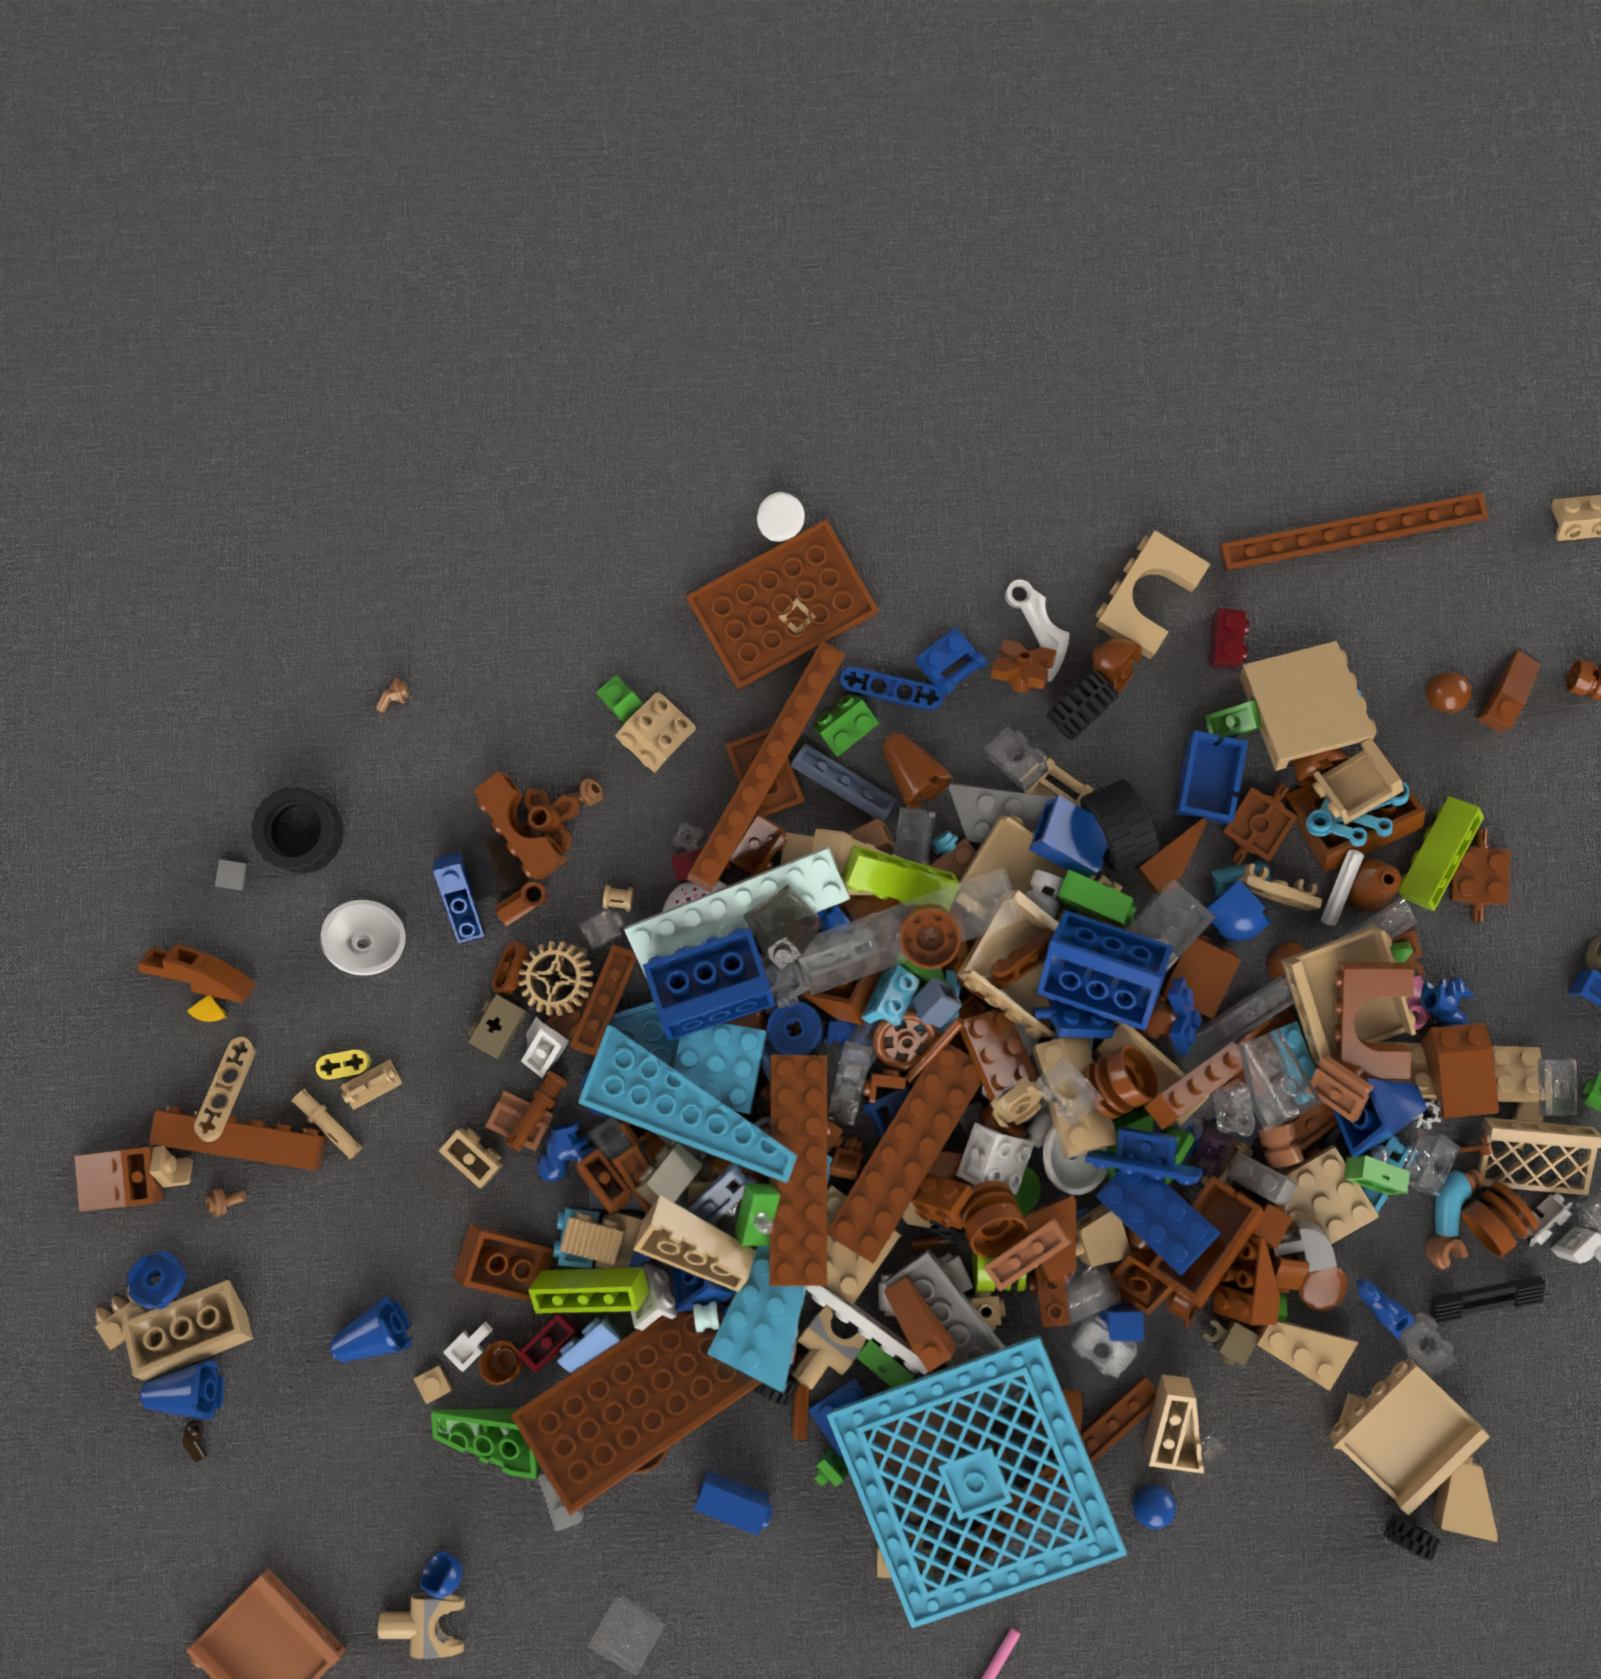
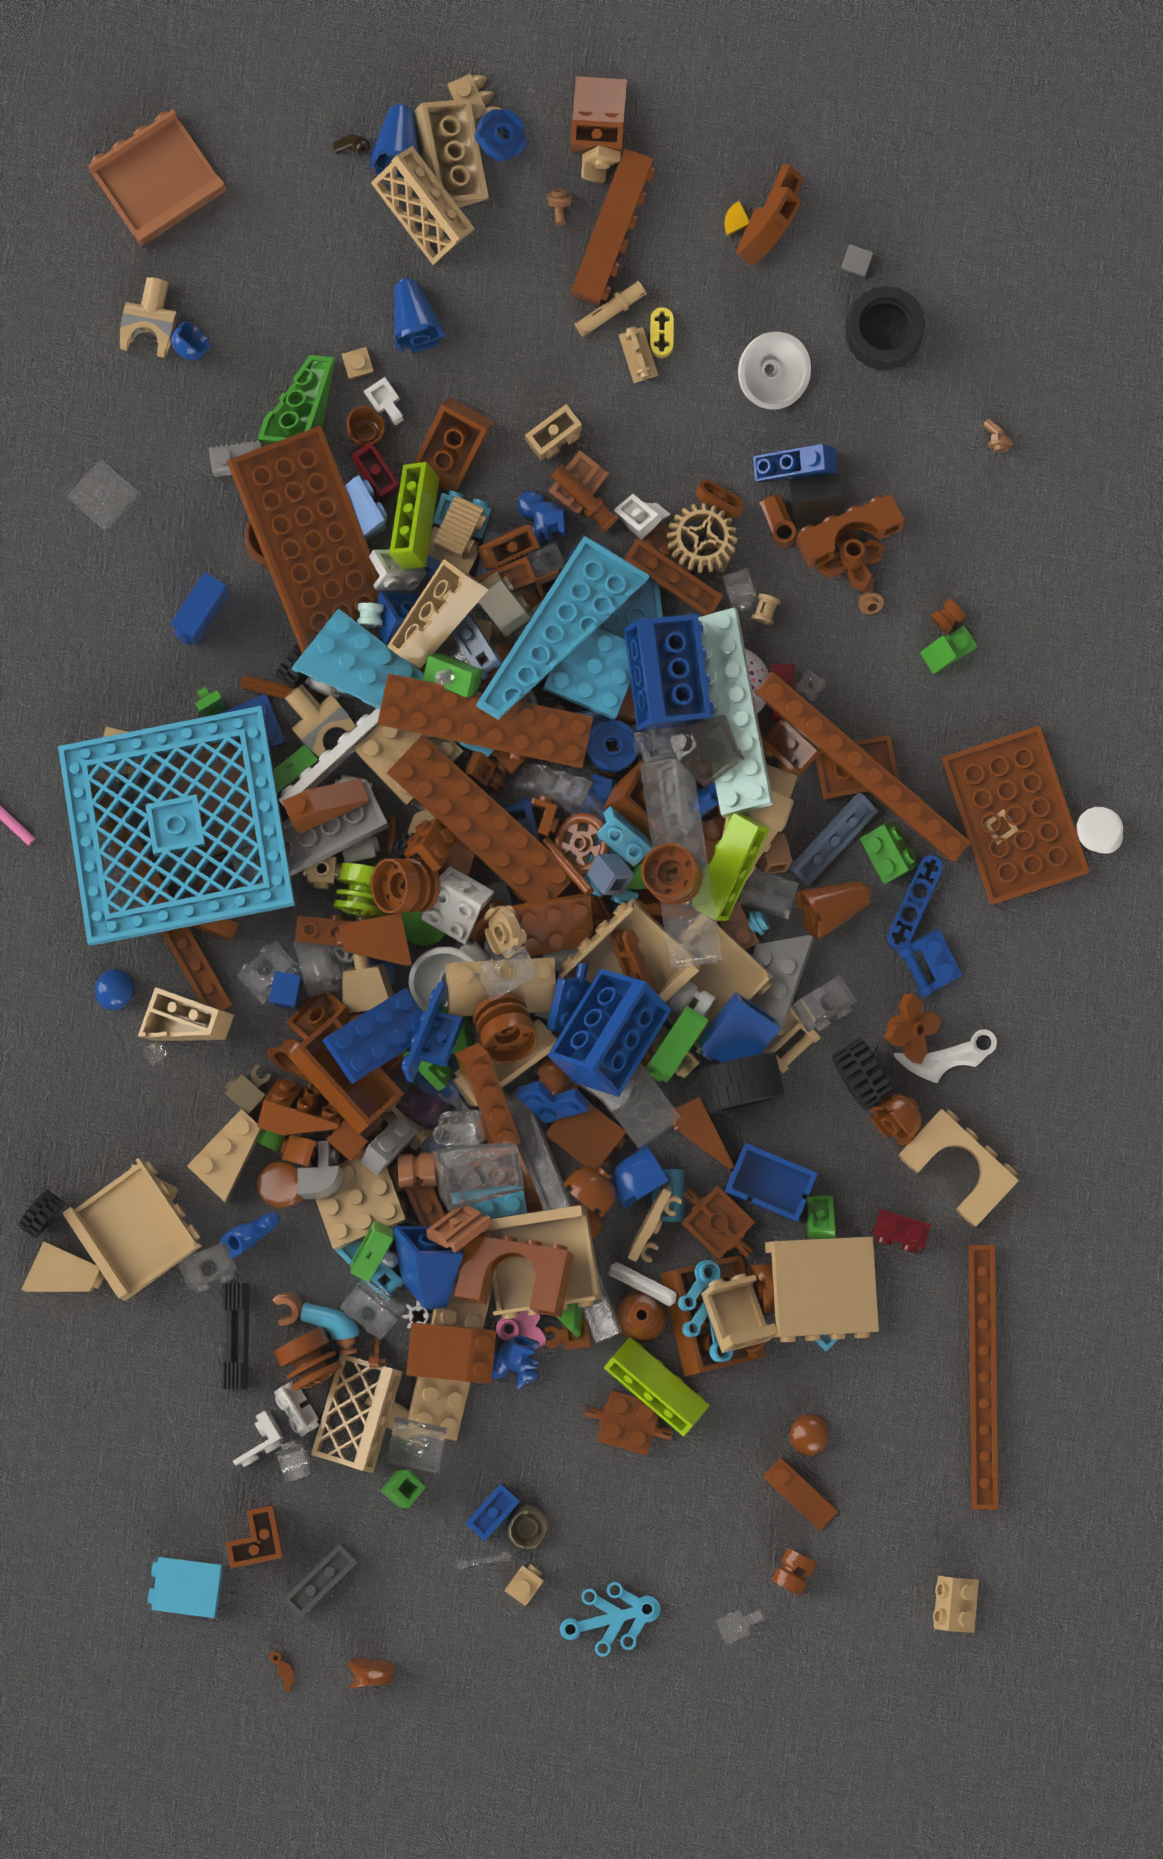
camera: 110 degrees right, 0 degrees up
tan beam [194,1037,255,1142] -> none
dark tan brick [468,994,528,1059] -> none
tan bracket [615,692,696,773] -> none
nougat plate [983,1218,1071,1291] -> none
none -> tan fence [371,146,475,265]
none -> dark orange cylinder [563,1167,616,1217]
none -> dark orange wheel [930,598,966,635]

